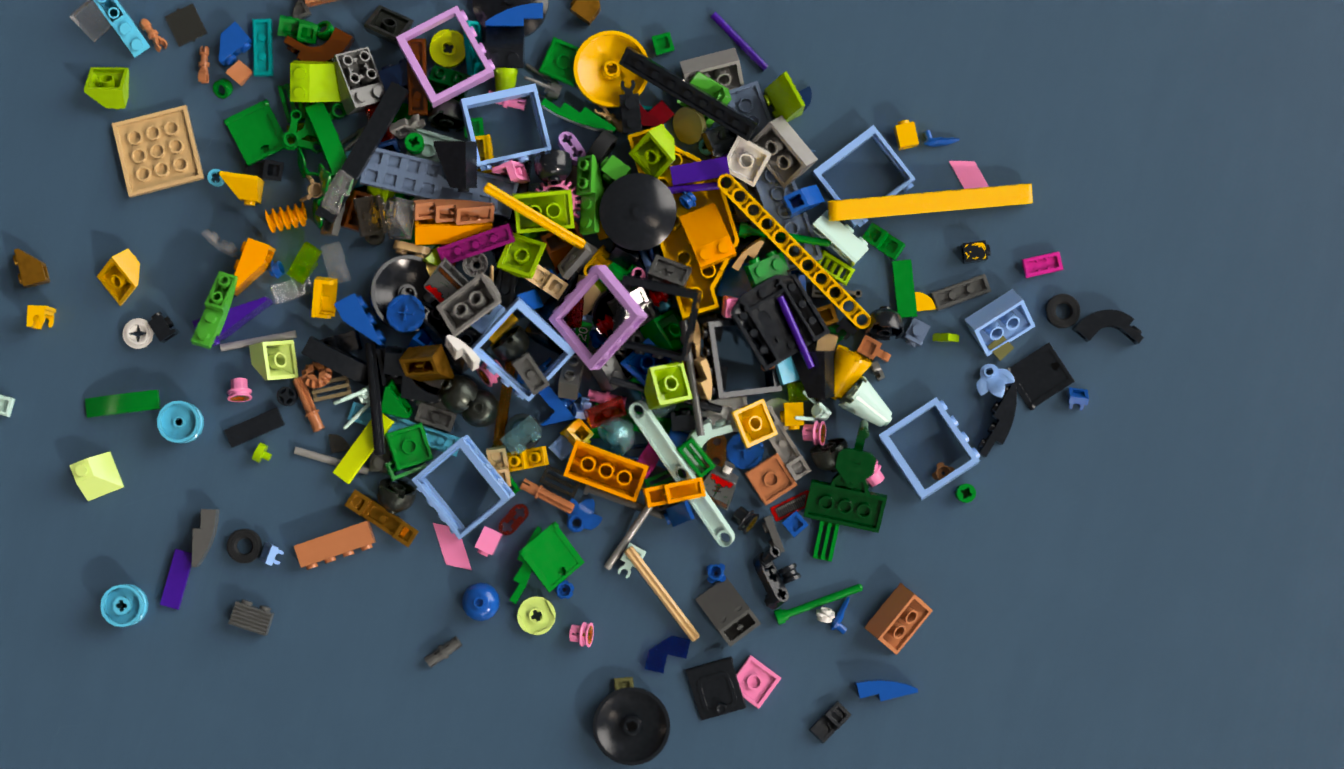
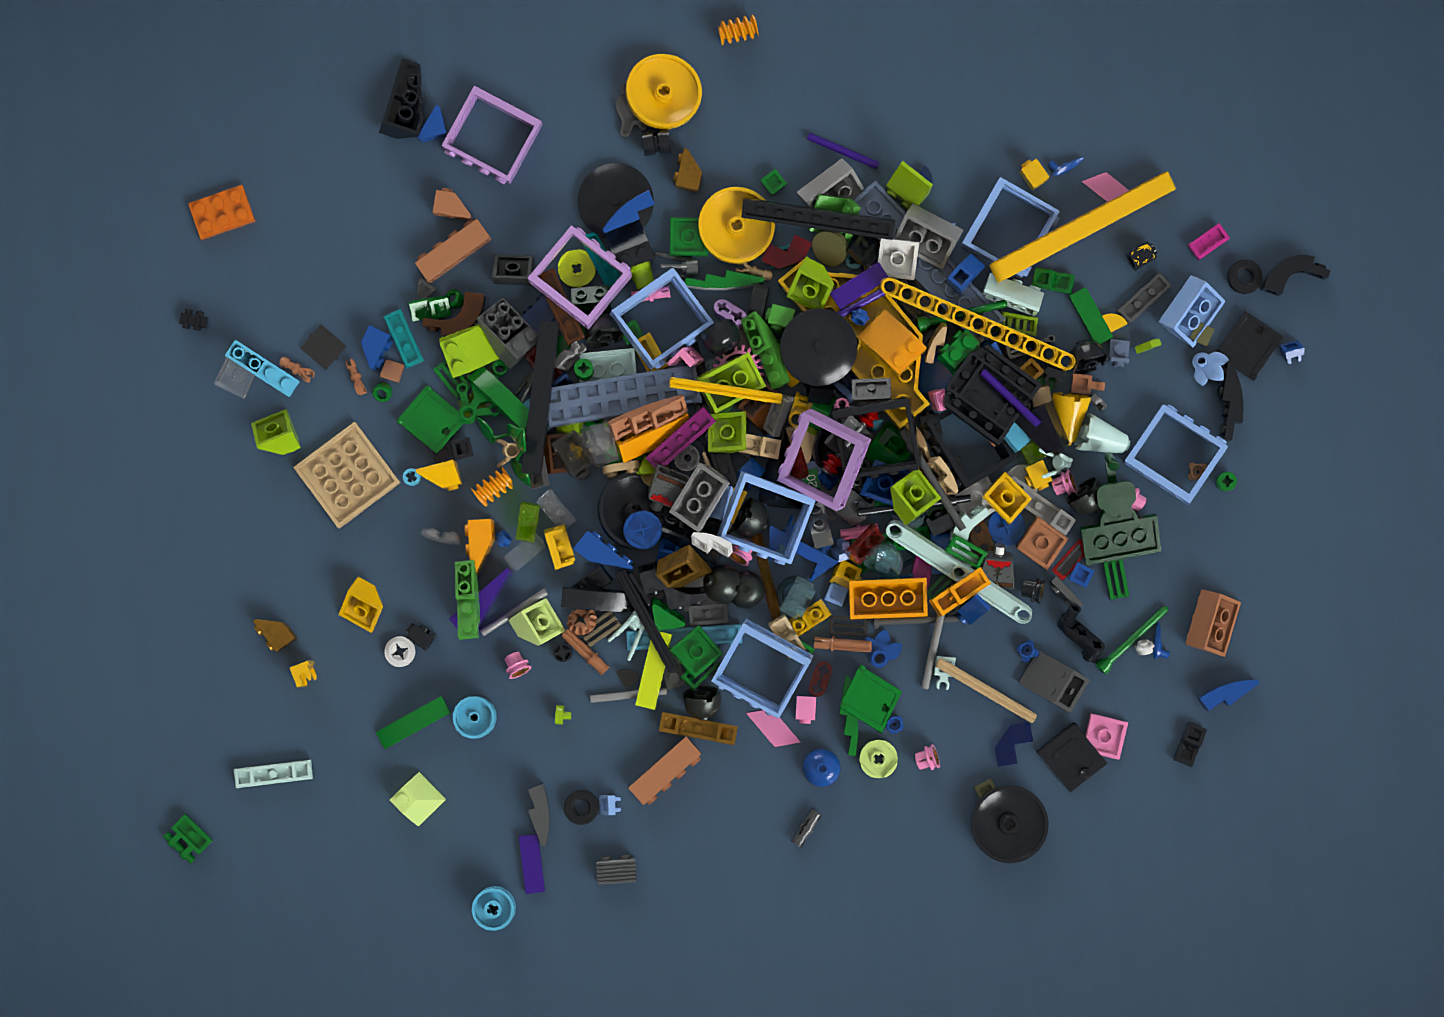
camera: 20 degrees left, 0 degrees up
black tile [224,407,285,448] -> none
clear slope [321,170,354,214] -> none
black slope [434,141,477,192] -> none
dark grey plate [512,352,550,395] -> none
black plate [619,80,642,134] -> none
black wheel [778,563,801,584] -> none

